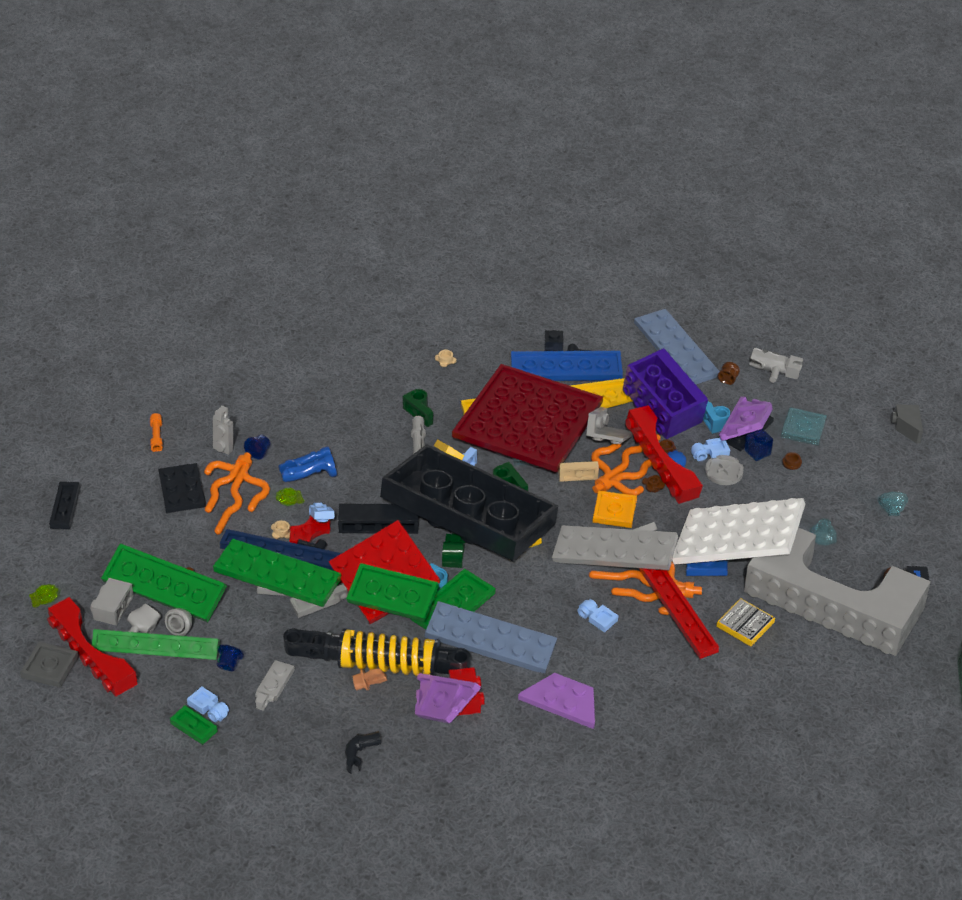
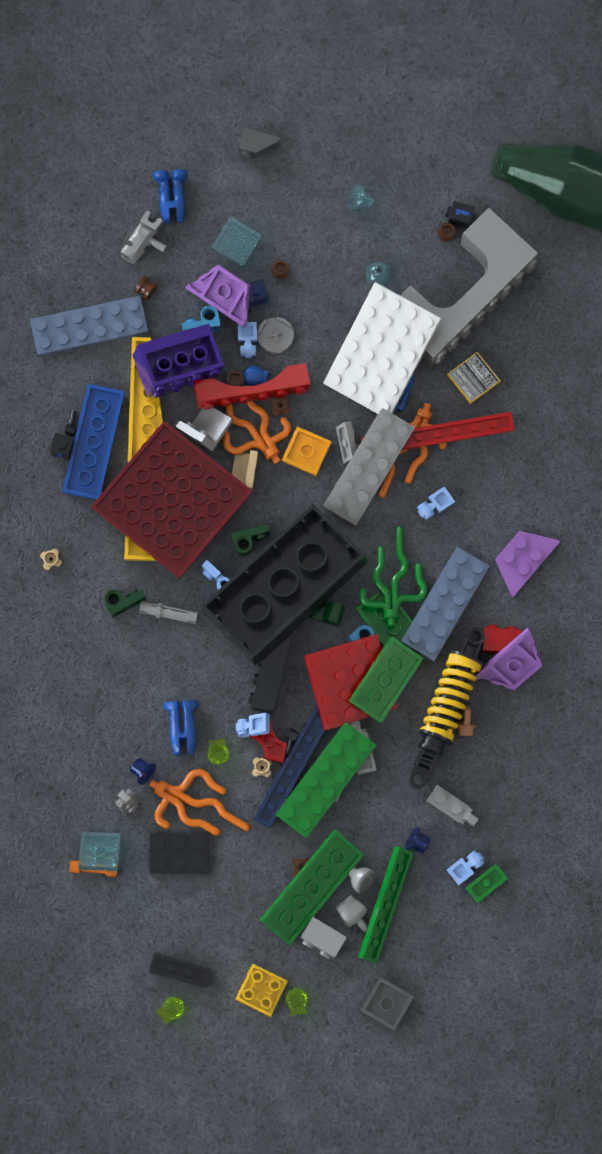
camera: 80 degrees left, 35 degrees up
red arch [47,597,138,697] -> none
black piece [345,731,381,774] -> none
yellow plate [434,439,464,460] -> none
none -> clear light blue plate [78,832,121,871]
none -> blue piece [153,169,188,224]
none -> clear neon green animal [156,996,185,1024]
none -> yellow tile [235,964,288,1017]
none -> green plant [359,526,428,628]

